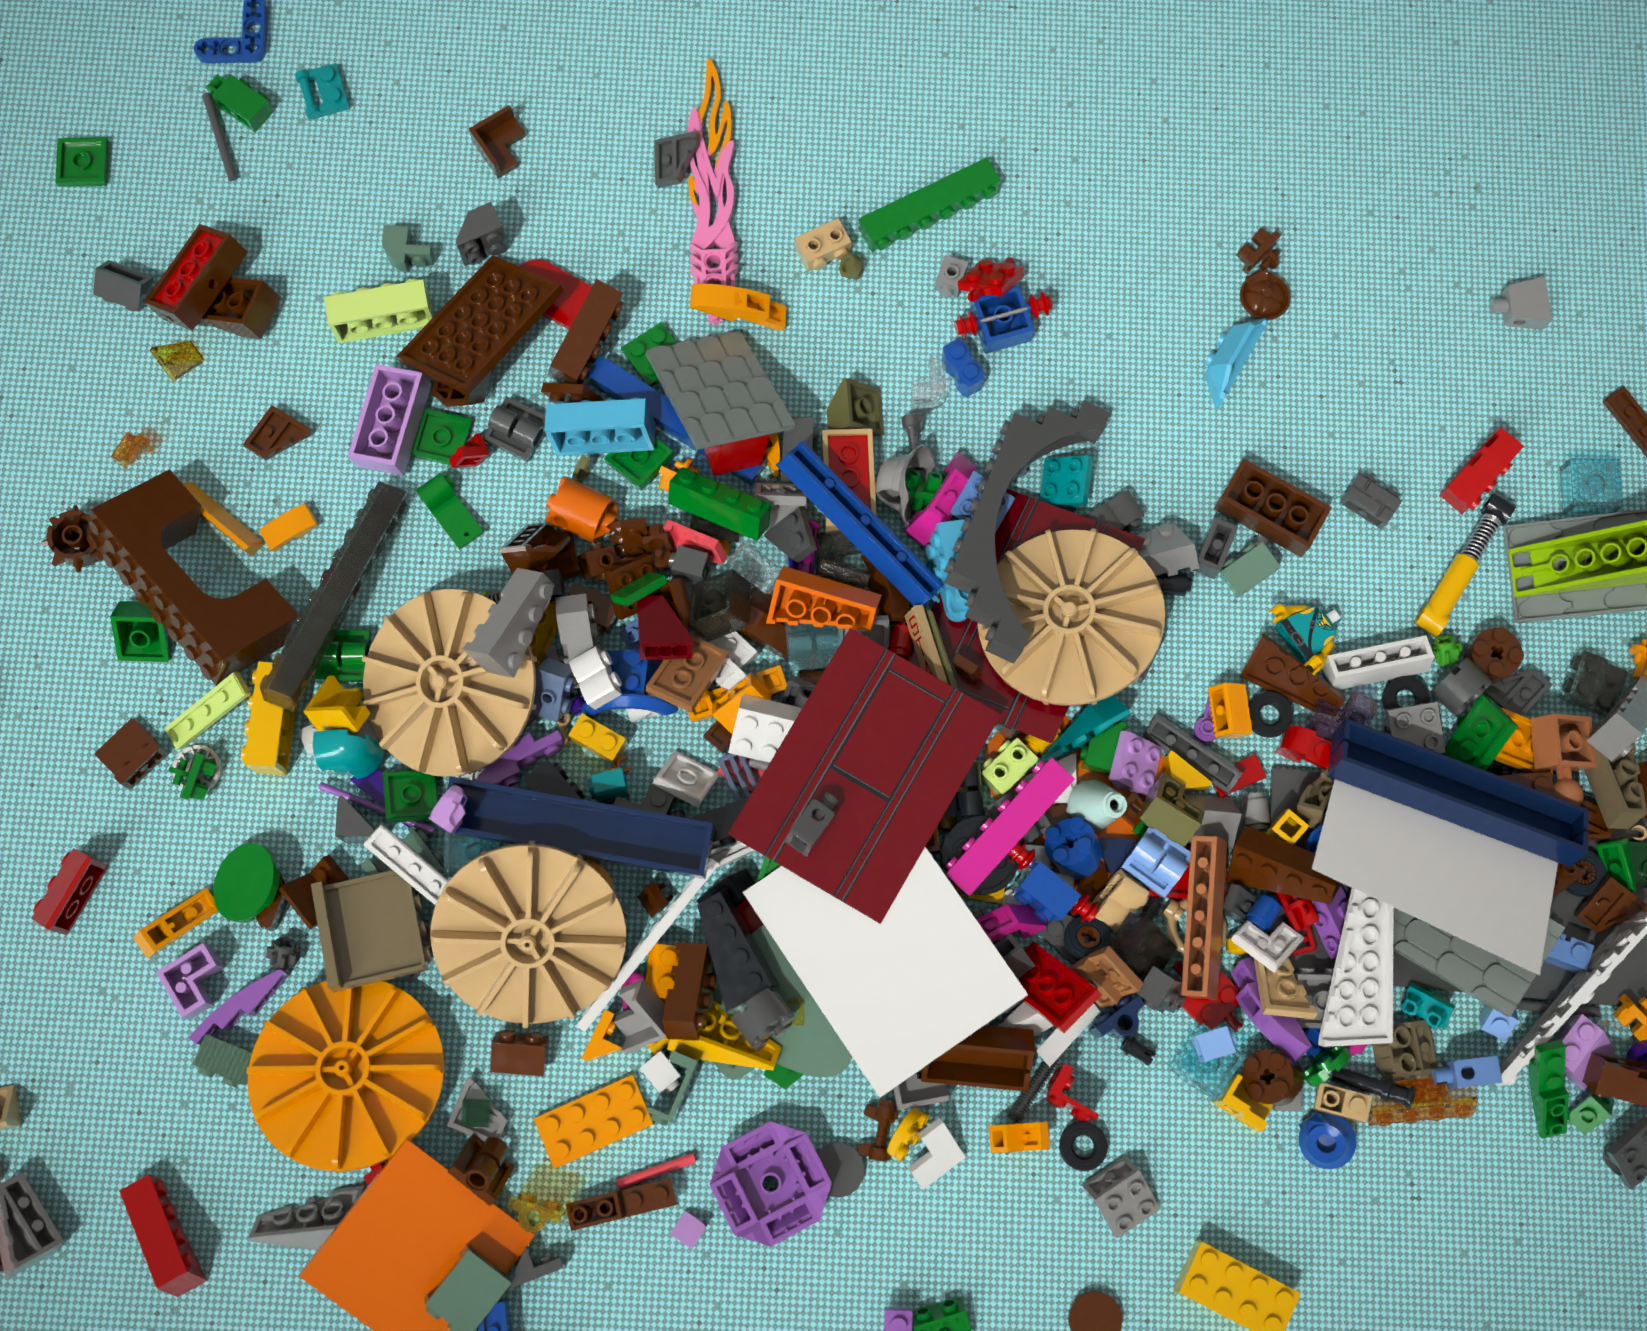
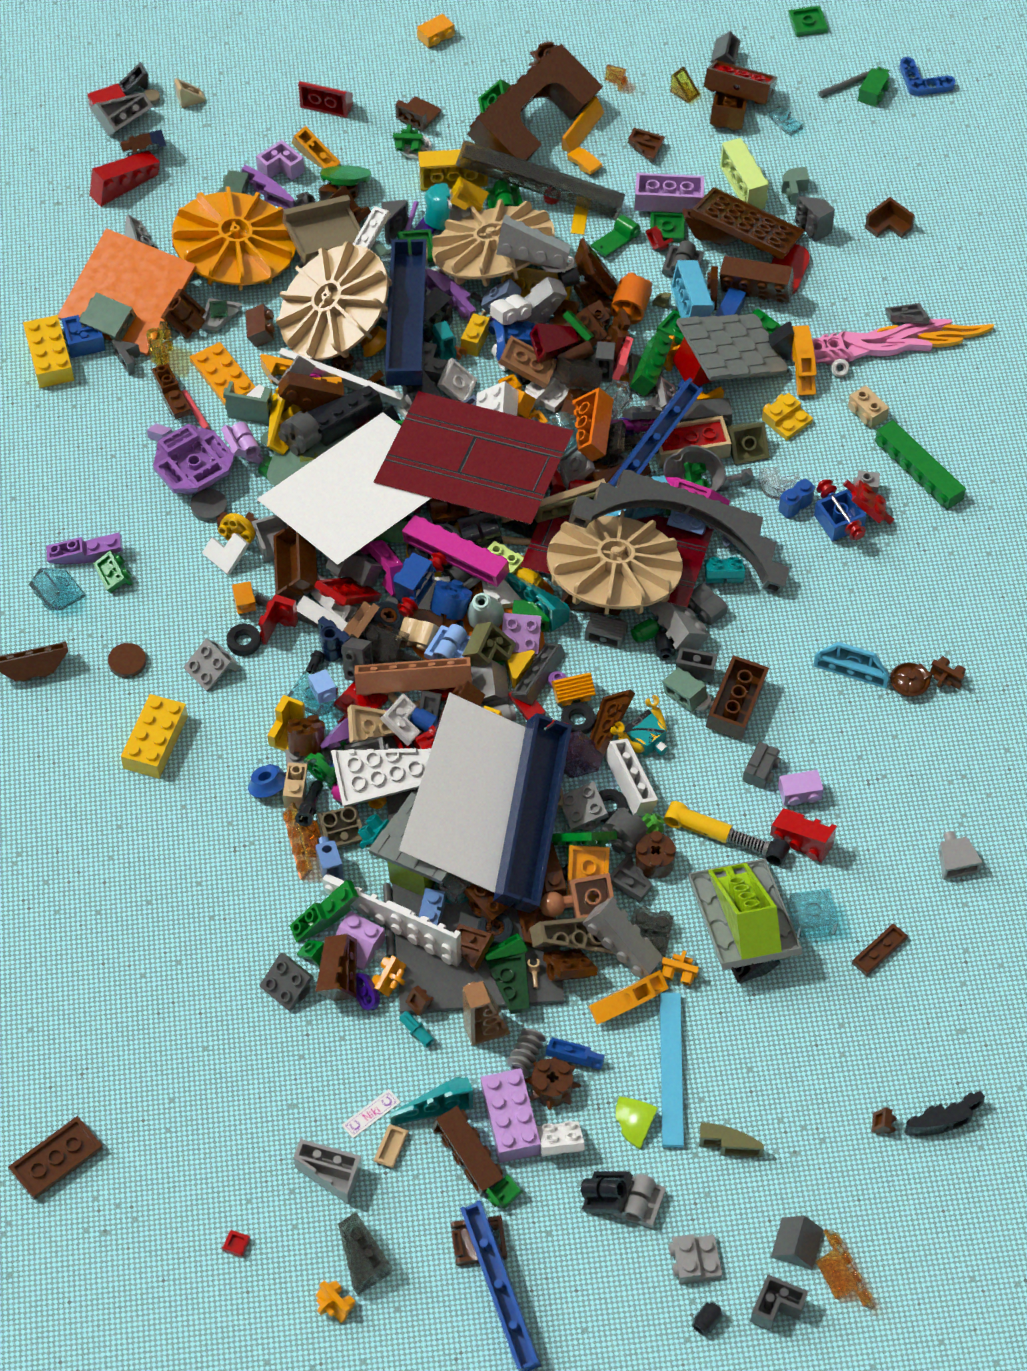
camera: 85 degrees right, 20 degrees down
yellowish green tile [165,672,251,750] -> none
teal plate [295,63,350,119] -> none
lavender rock [429,785,467,835] -> none
dark grey torso [785,792,838,857] -> none
olive tile [839,253,863,280] -> none
reddish brown tile [953,653,981,682] -> none
light blue brick [1479,1005,1519,1041] -> none
none -> reddish brown hips [120,129,166,153]
none -> lavender plate [221,422,263,464]
none -> yellow sticker [571,196,590,234]
none -> yellow plate [762,393,813,441]
none -> clear light blue slope [768,105,803,136]
none -> black slope [768,322,794,360]
none -> lavender brick [778,770,824,806]
none -> white plate [831,359,849,377]

